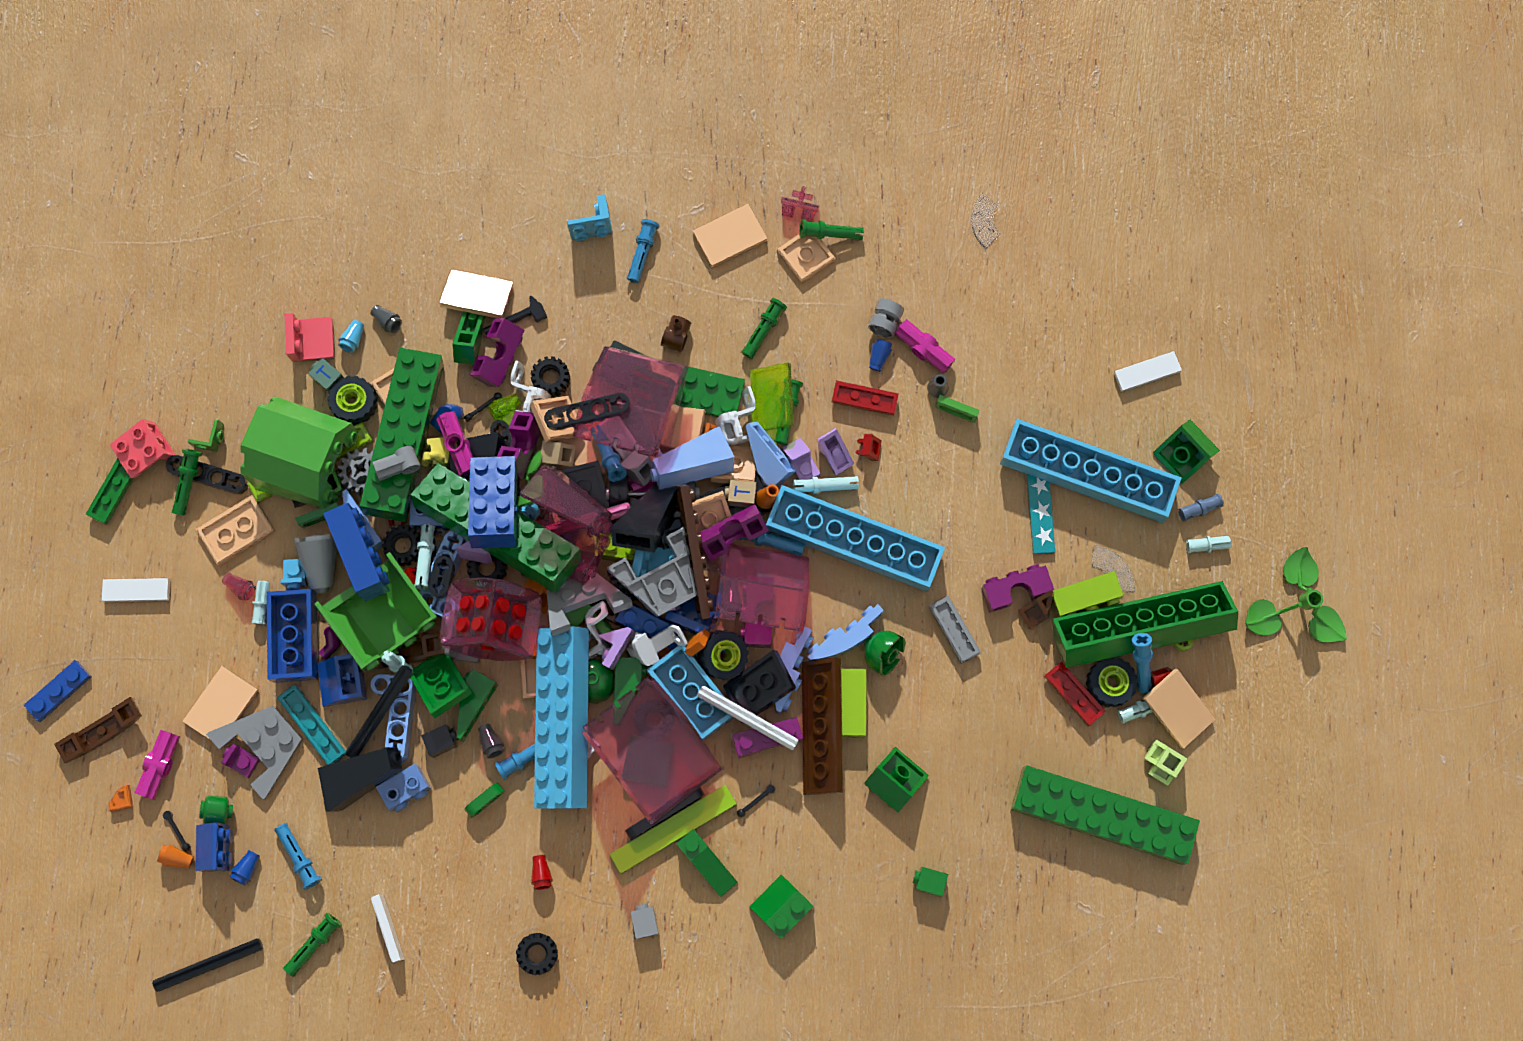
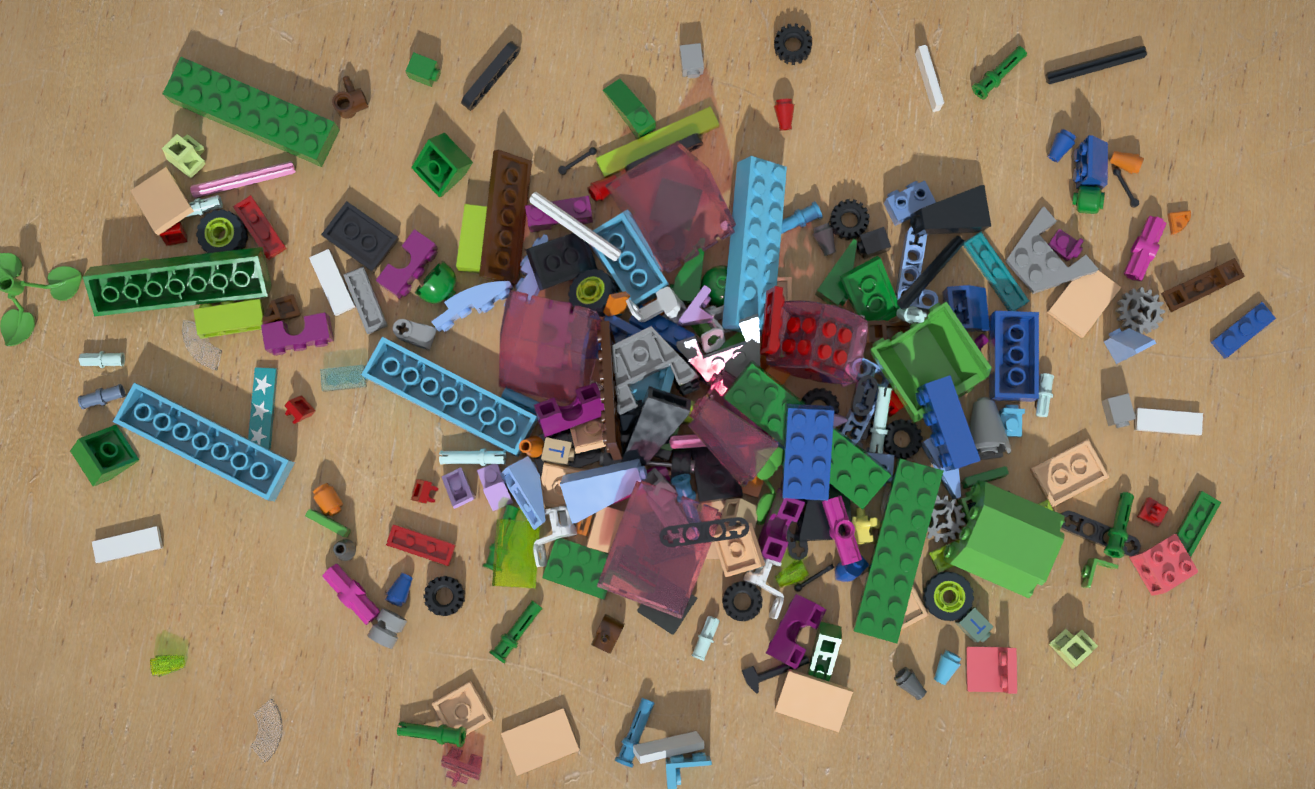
camera: 175 degrees left, 5 degrees up
clear pink cone [222,573,256,601] -> none
dark azure pin [274,823,322,890] -> none
light grey piece [372,446,421,481] -> none
green beam [464,782,505,818] -> none
green slope [749,875,813,939] -> none
dark azure pin [1132,633,1153,693] -> none
none -> clear neon green cone [150,655,185,677]
none -> bright pink axle [190,161,295,198]
none -> red tile [284,395,316,424]
none -> white tile [309,249,355,316]
none -> orange brick [313,483,343,517]
none -> clear light blue plate [320,365,367,392]
none -> black plate [321,201,399,273]
none -> reddish brown piece [332,76,369,119]
none -> magenta arch [376,229,438,299]
none -> light grey piece [393,319,437,350]
none -> black tyre [423,576,465,616]
none -> black beam [461,41,521,111]
none -> red cone [587,175,620,202]
none -> white tile [633,731,704,764]
none -> light aqua axle [691,616,720,661]
none -> red plate [760,286,785,356]
none -> black tyre [829,199,870,241]
none -> yellowish green brick [1049,629,1098,669]
none -> light grey brick [1101,394,1136,428]
none -> light blue slope [1104,328,1156,364]
none -> light grey gear [1115,287,1165,334]
none -> red tile [1137,497,1169,527]

